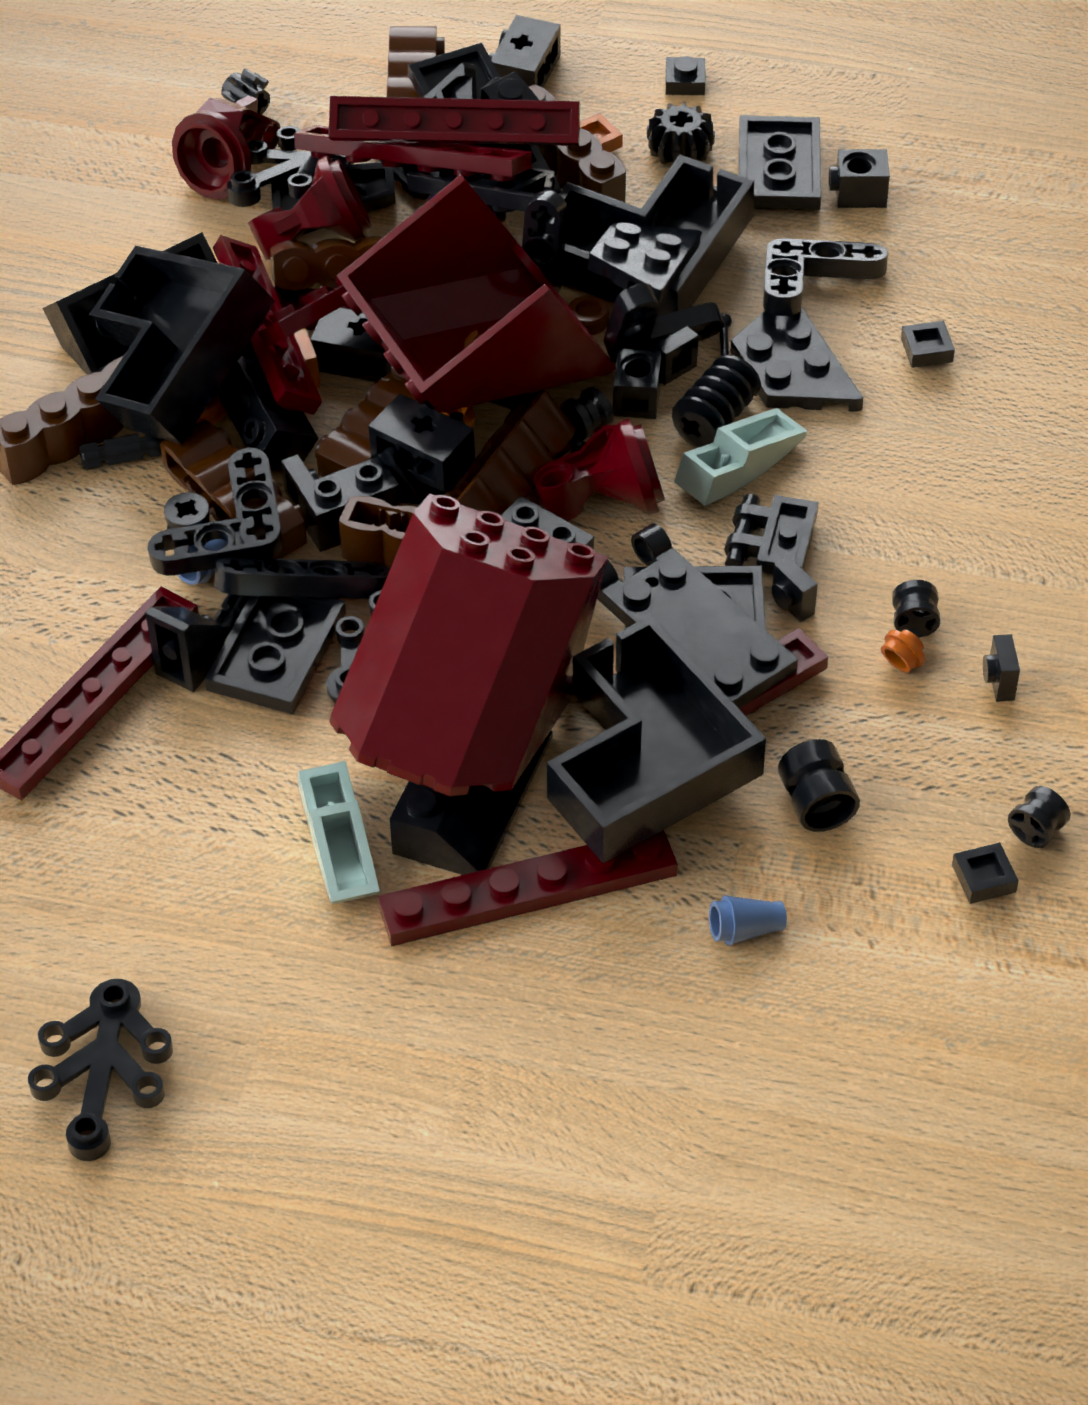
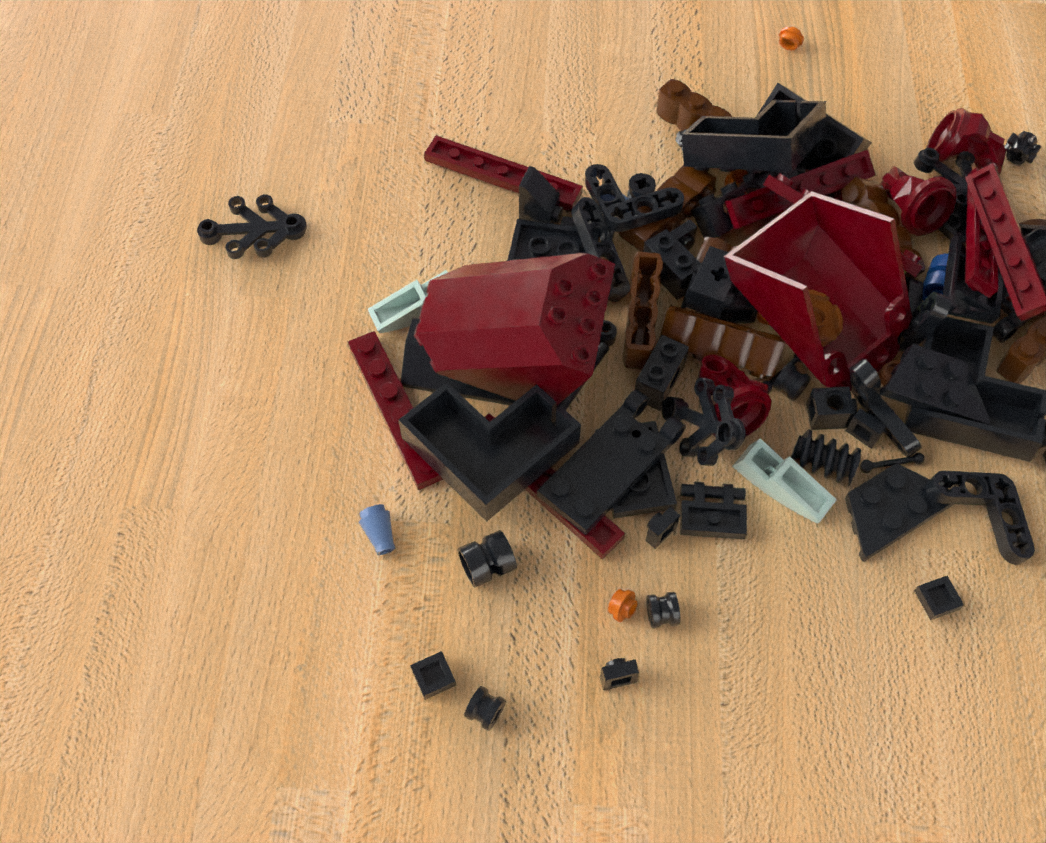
camera: 80 degrees right, 10 degrees up
none -> black plant [661,378,746,466]

